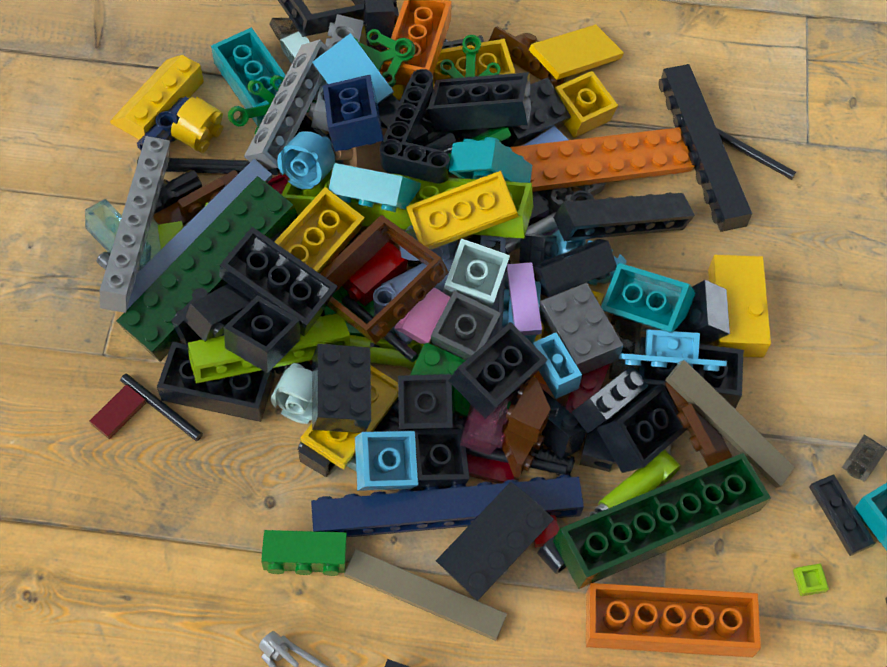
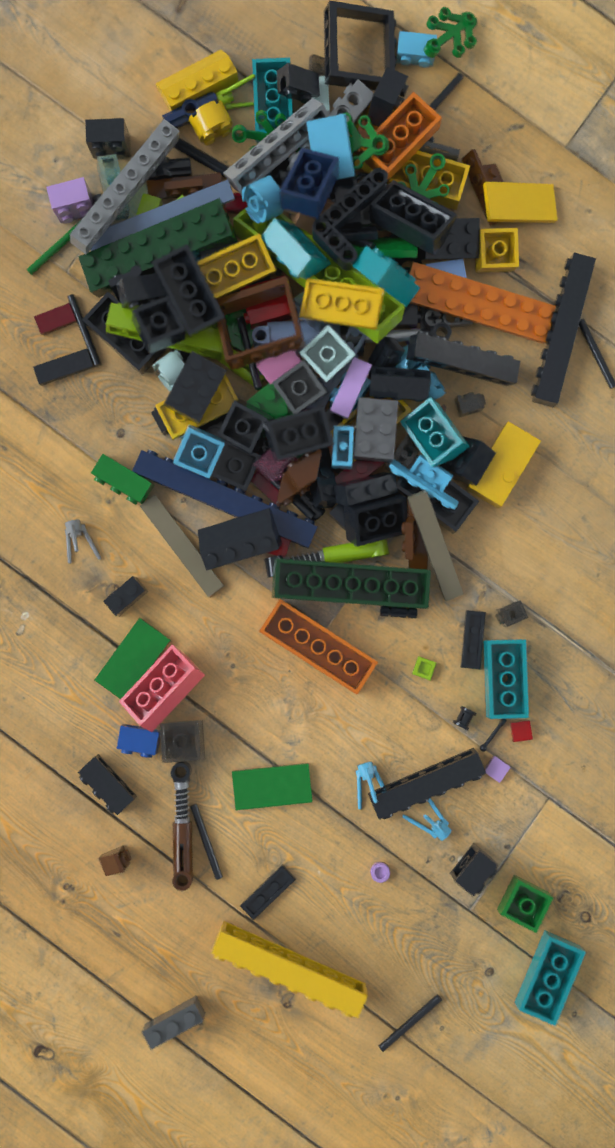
camera: 30 degrees right, 25 degrees up
none -> green bar [26,219,82,275]
none -> black tile [33,348,94,386]
none -> lavender brick [46,177,94,223]
none -> black brick [85,118,131,160]
none -> lime plant [215,74,255,110]
none -> black brick [277,63,320,104]
none -> black axle [380,606,418,619]
none -> clear smoke brick [454,392,486,417]

